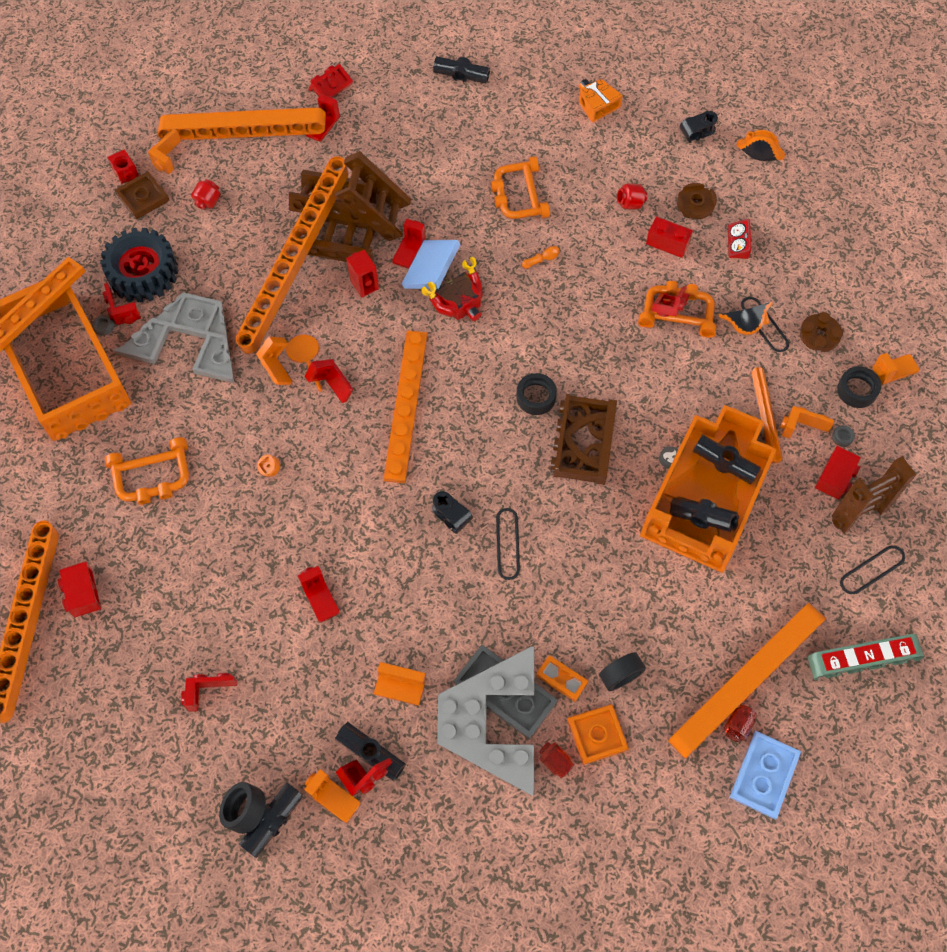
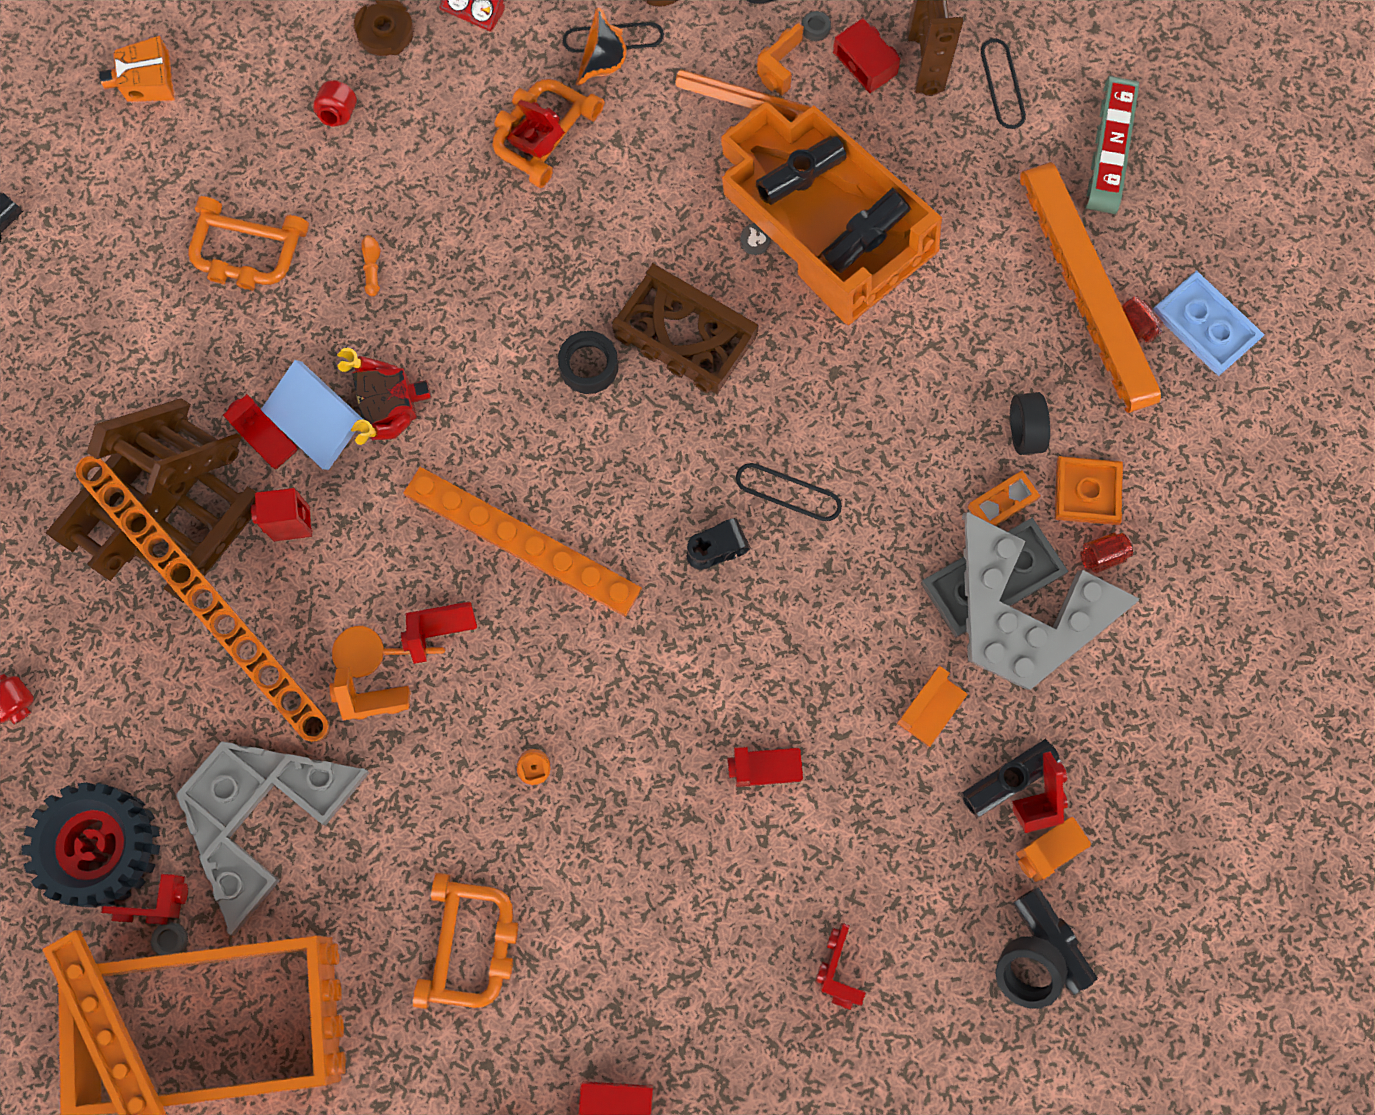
camera: 65 degrees left, 10 degrees up
red brick [646,216,693,258] -> none

